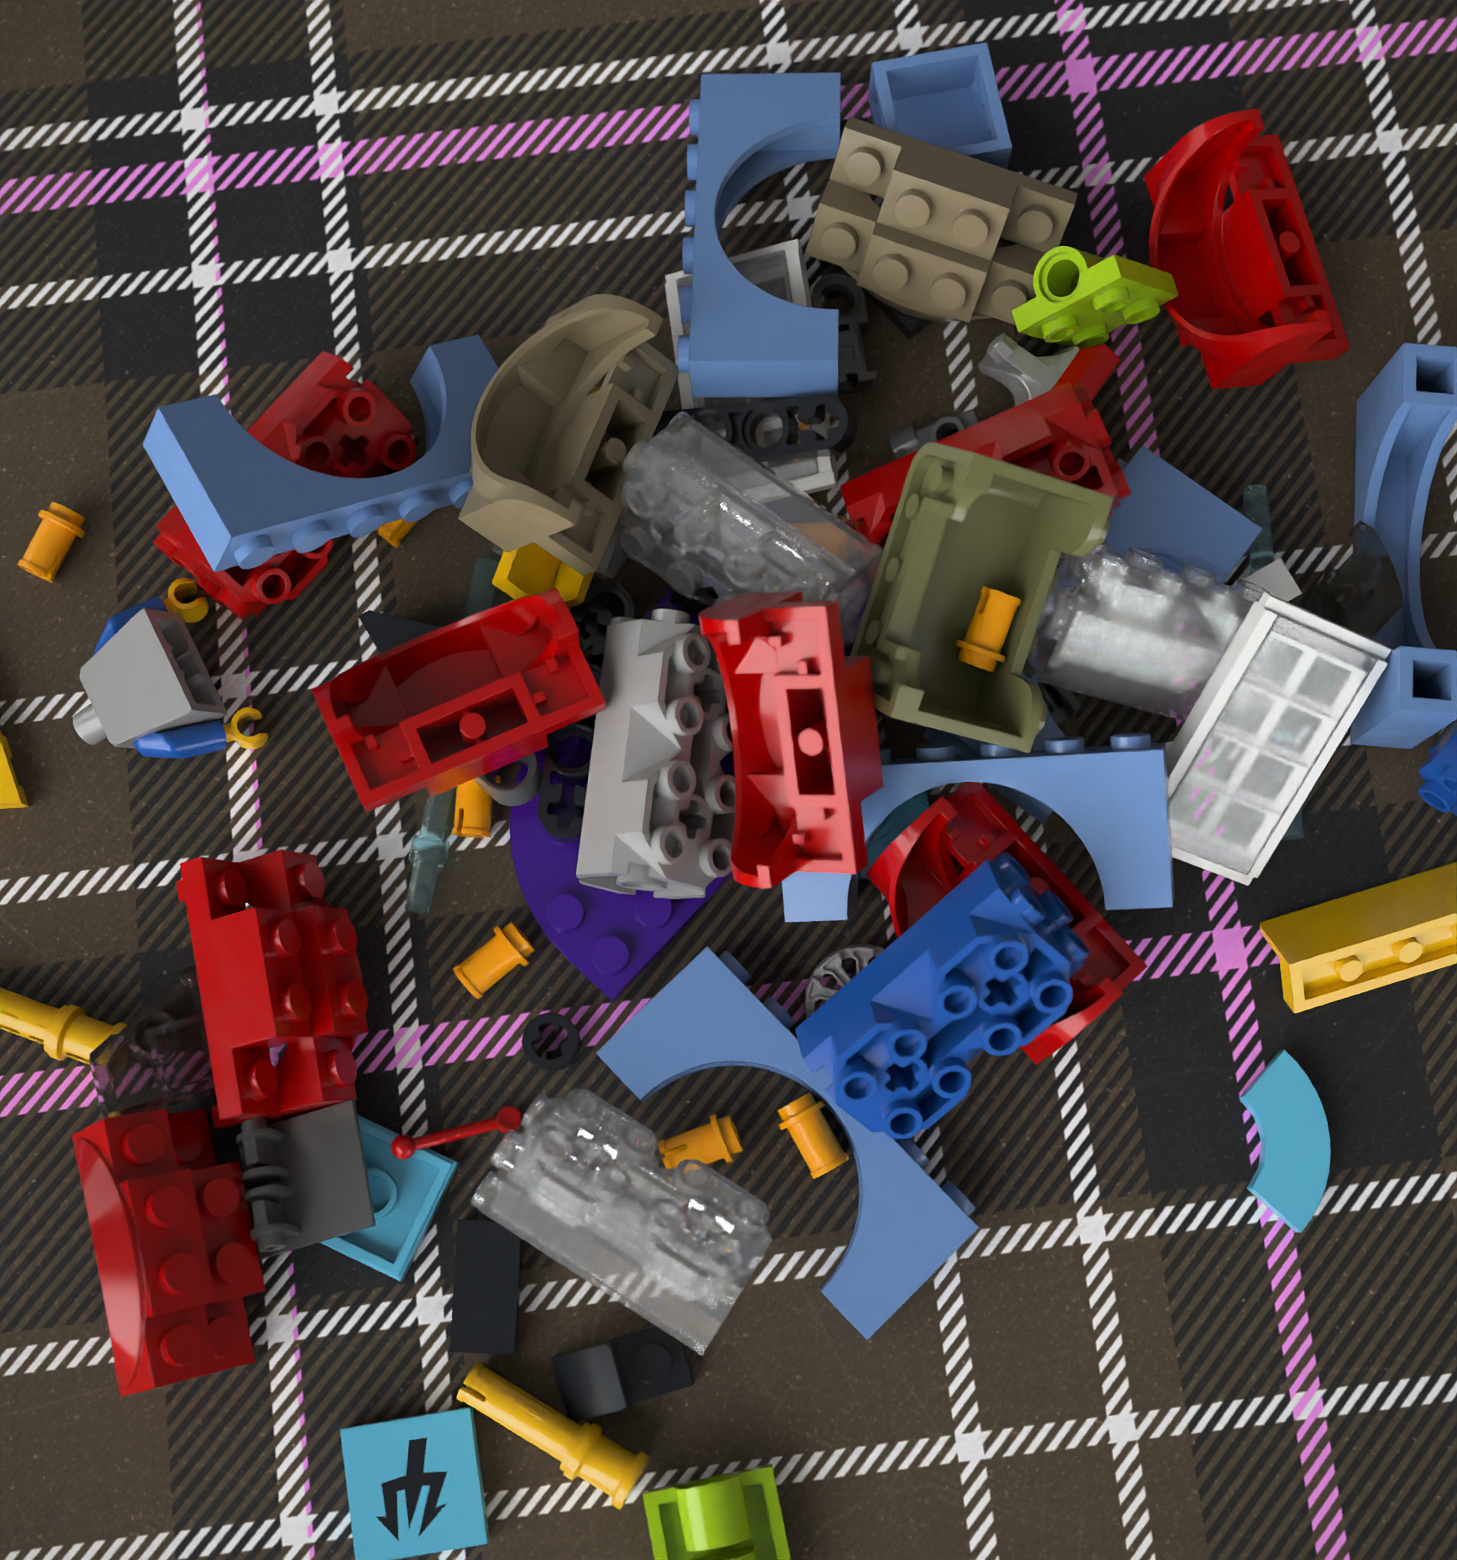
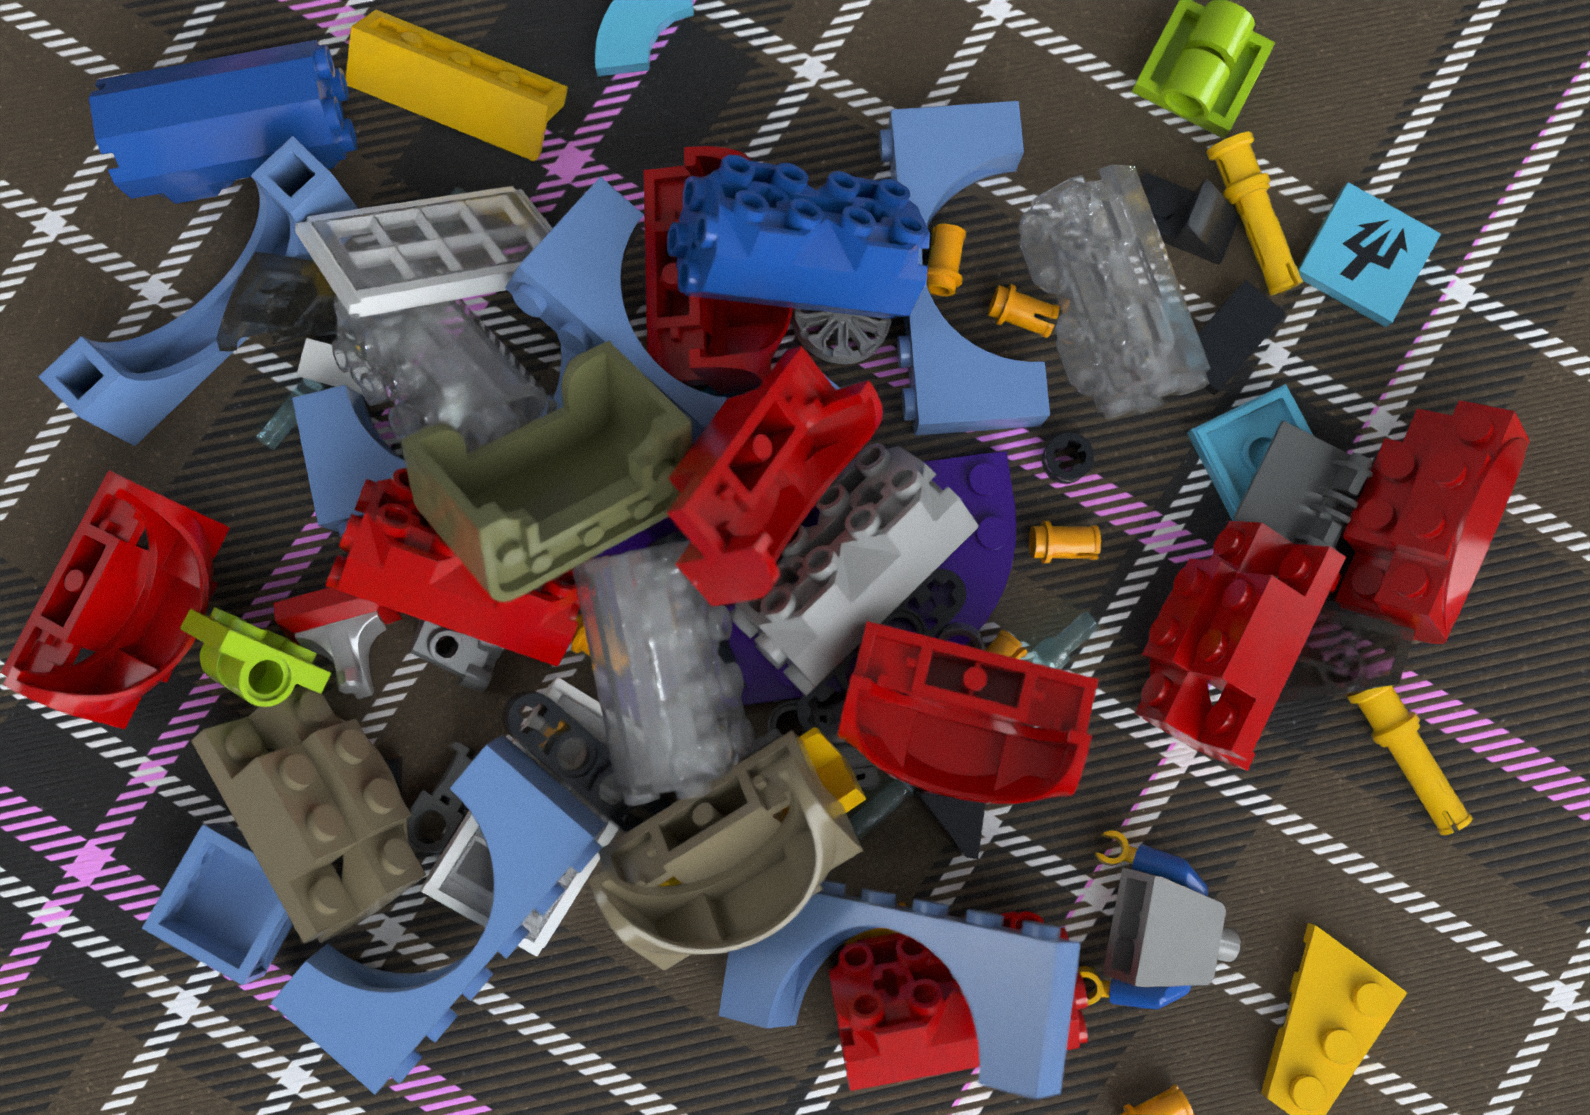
camera: 150 degrees left, 5 degrees up
red hinge [391,1106,522,1160] -> none
light orange pin [955,586,1022,673] -> none

